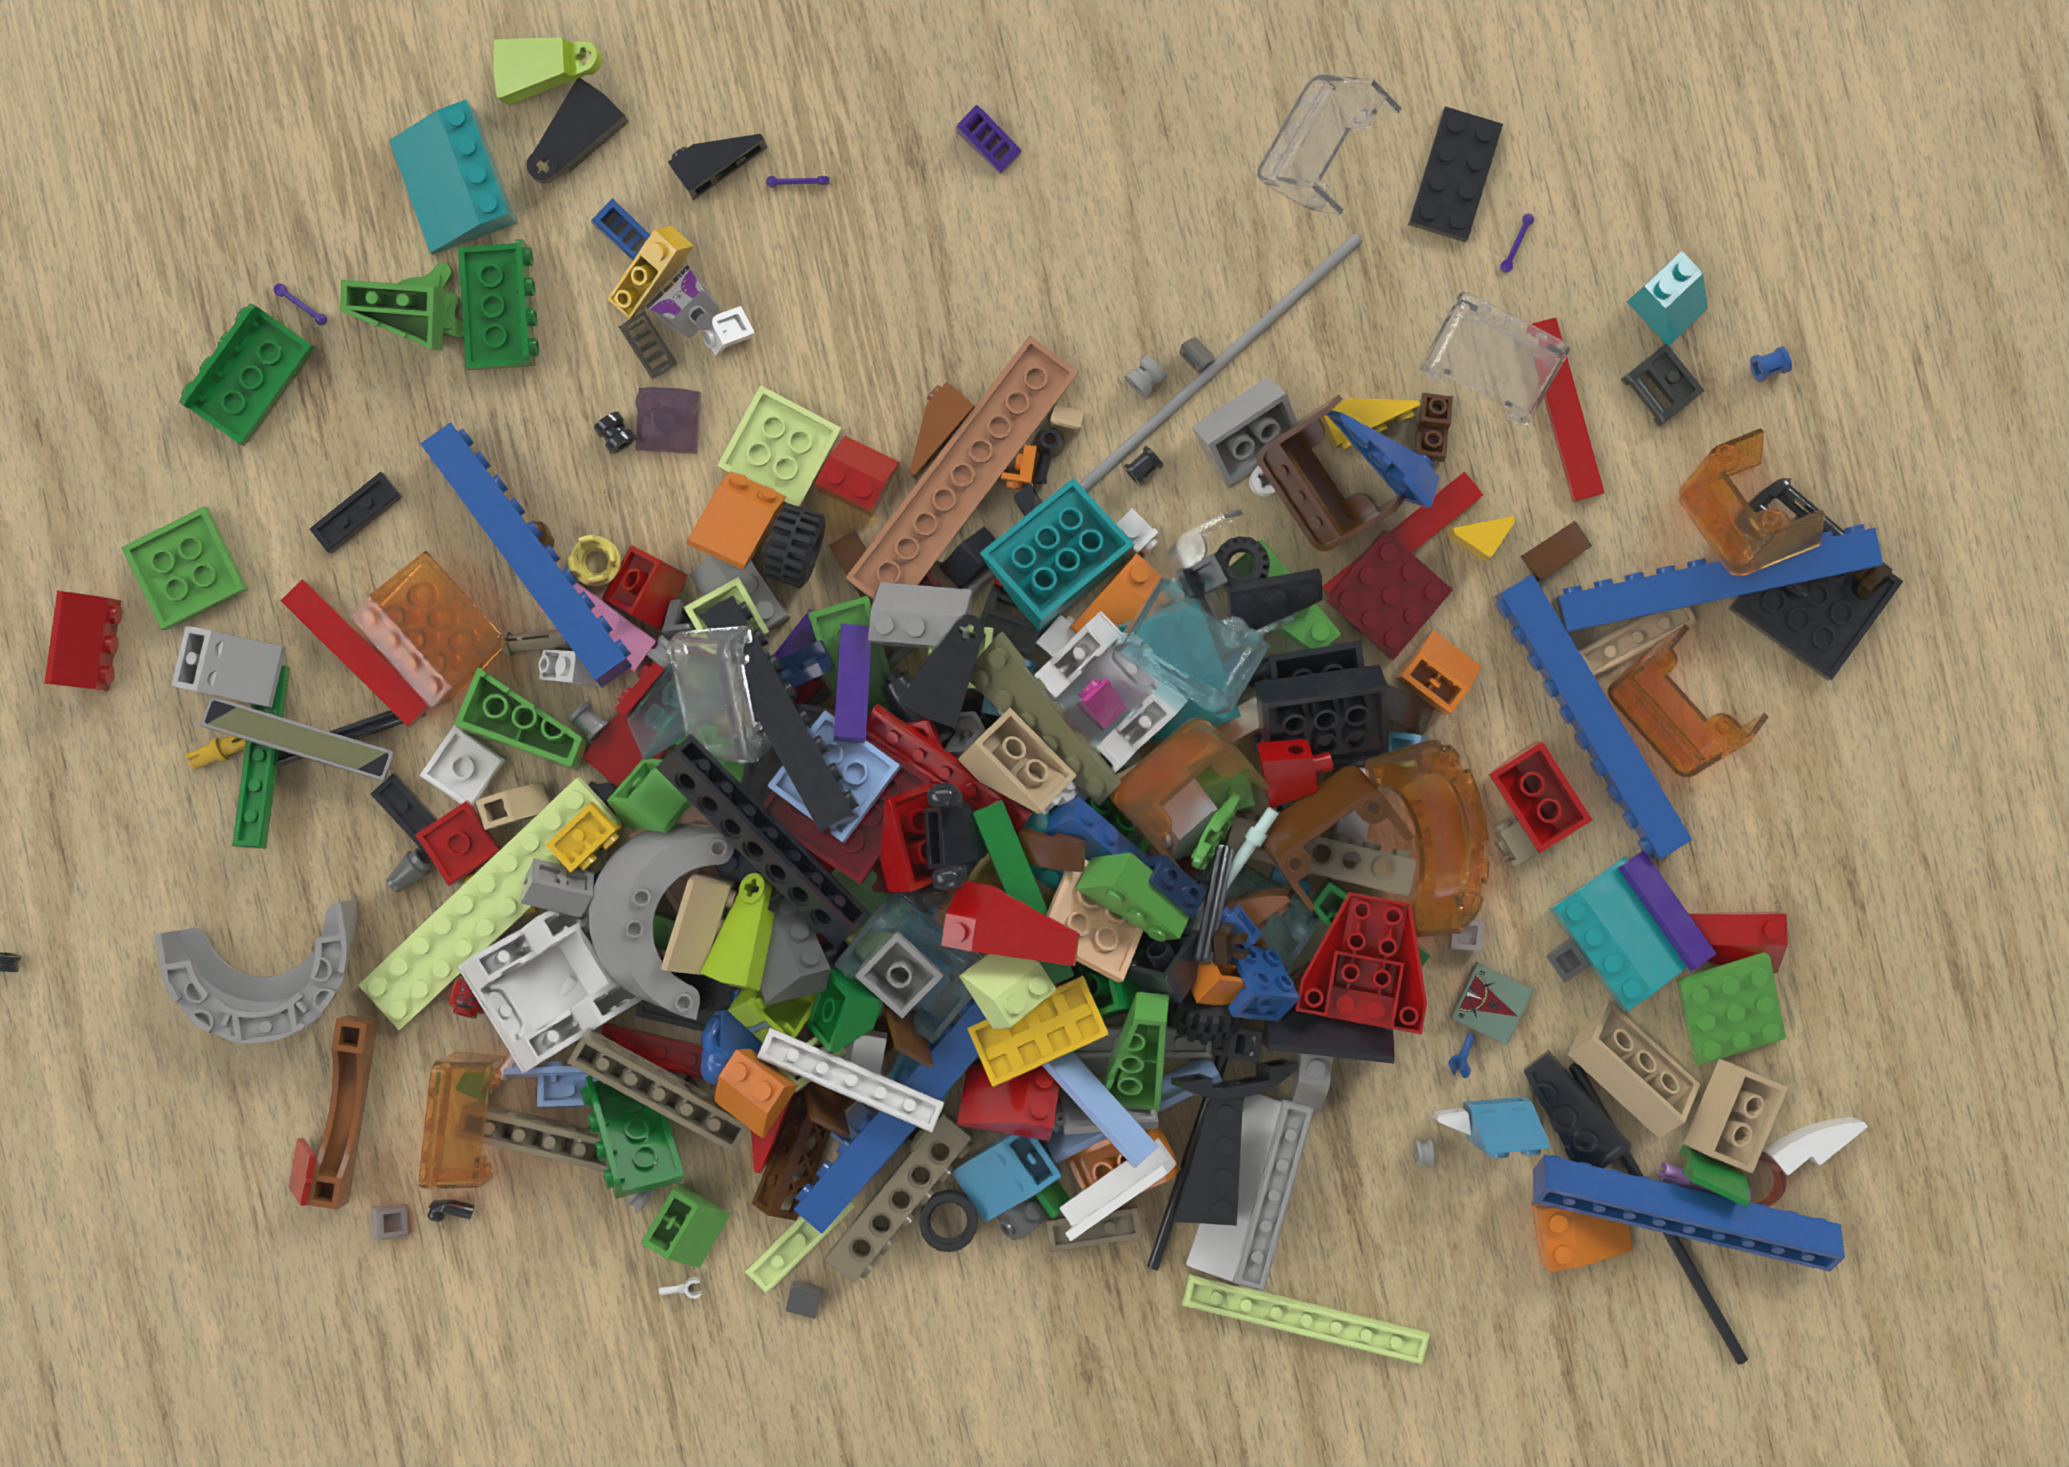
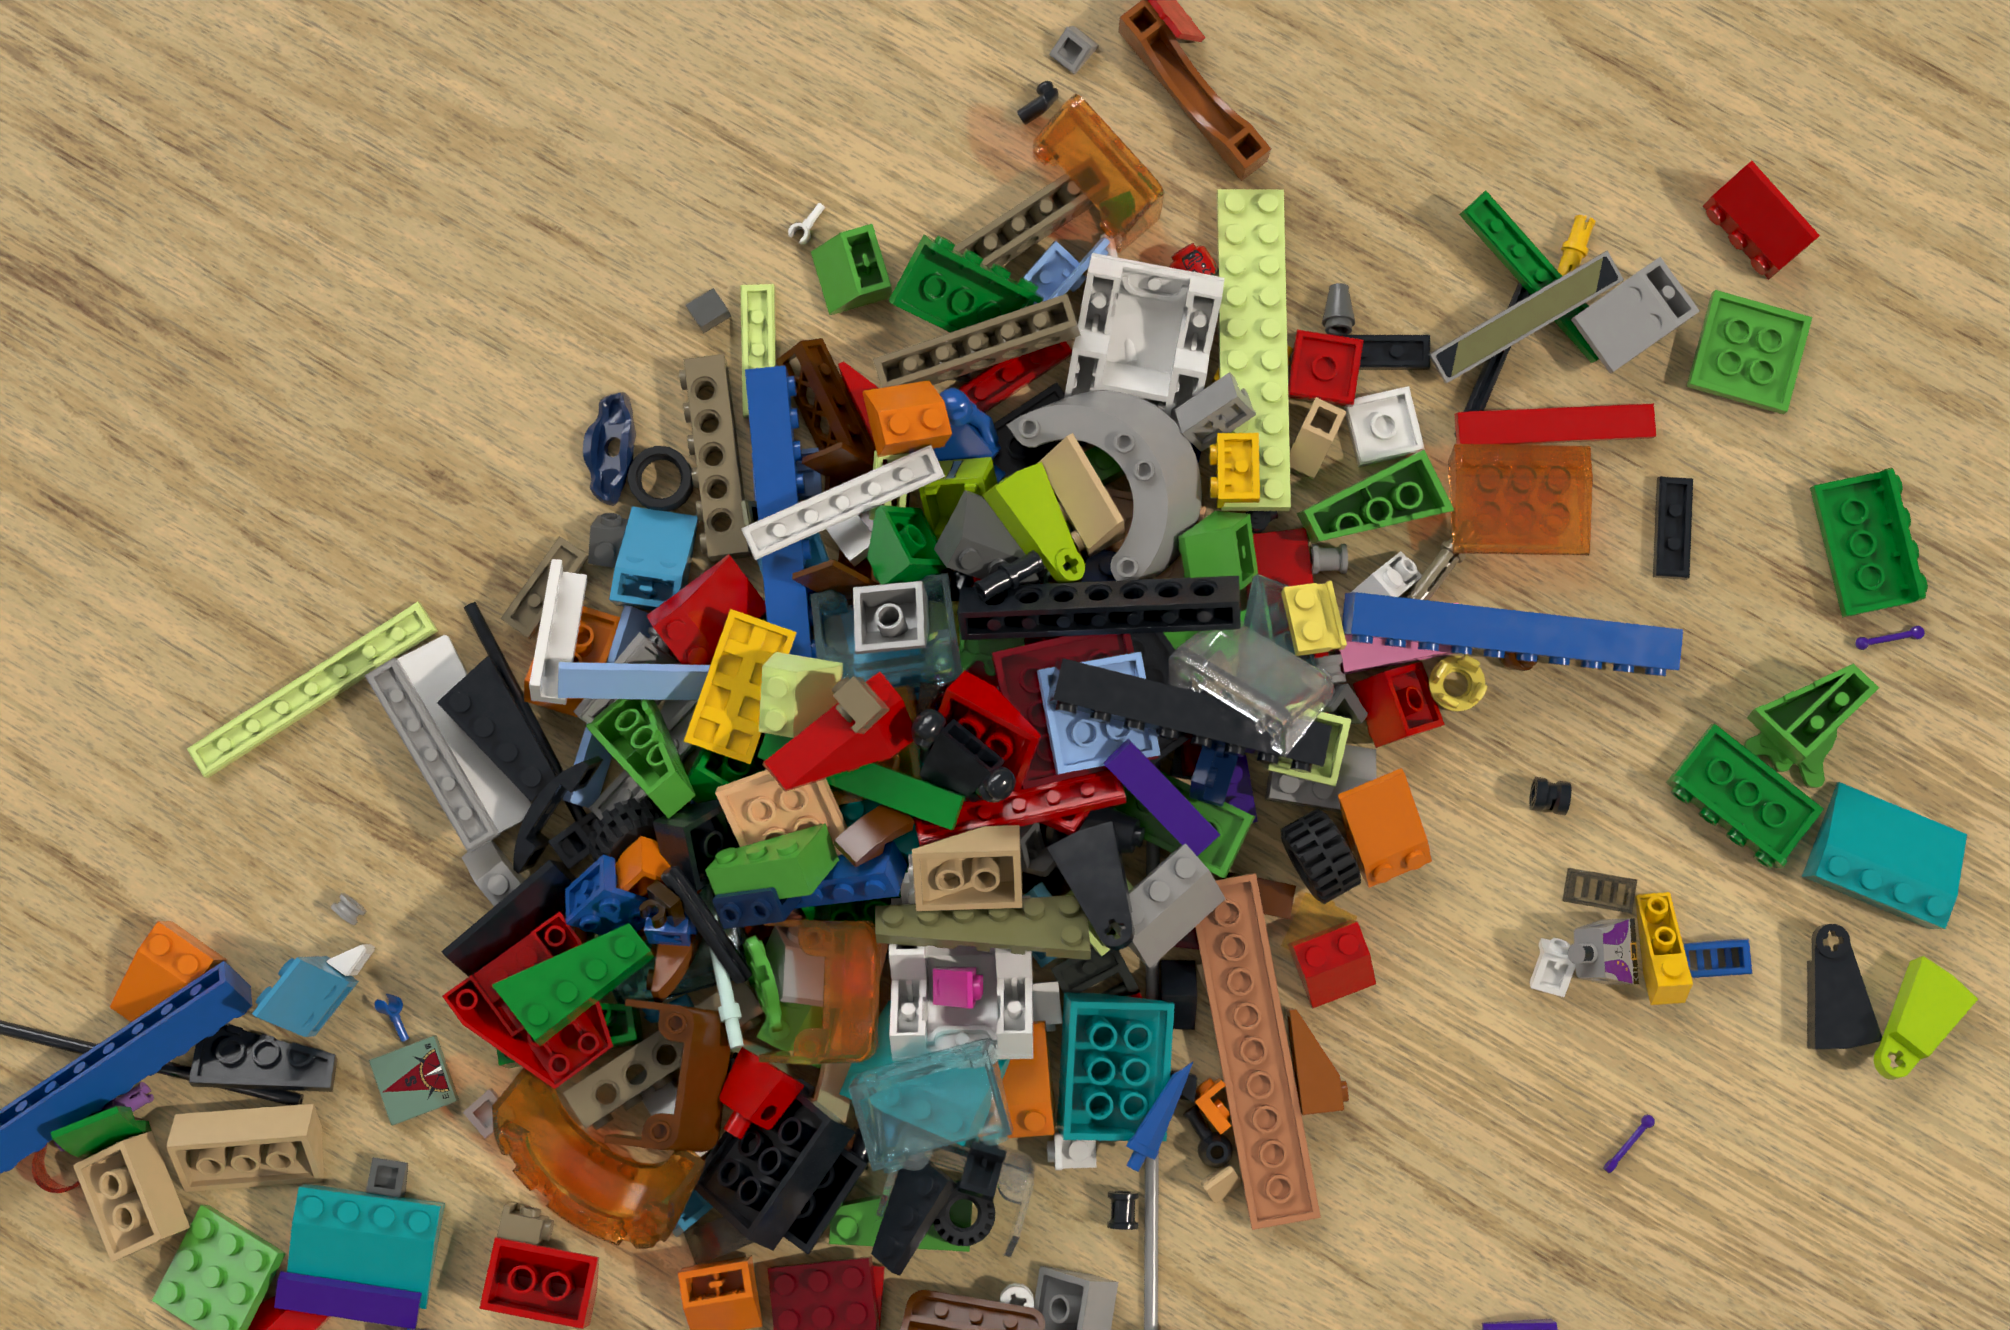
camera: 135 degrees right, 5 degrees down
light grey windscreen [155,900,358,1044] -> none
light grey bush [625,1190,655,1213] -> none
slope [635,387,702,454] -> none
black slope [668,134,768,200] -> none
yellowish green plate [717,385,842,507] -> none
green slope [1035,1180,1070,1218] -> none
light grey wheel [1124,355,1167,398] -> none
white slope [1762,1117,1868,1175] -> none
none -> green wedge [492,923,654,1046]
none -> dark blue piece [583,392,636,506]
none -> dark tan brick [832,676,890,734]
none -> black pin [974,550,1044,602]
none -> blue bar [1126,1062,1193,1172]
none -> light yellow plate [1281,581,1347,656]

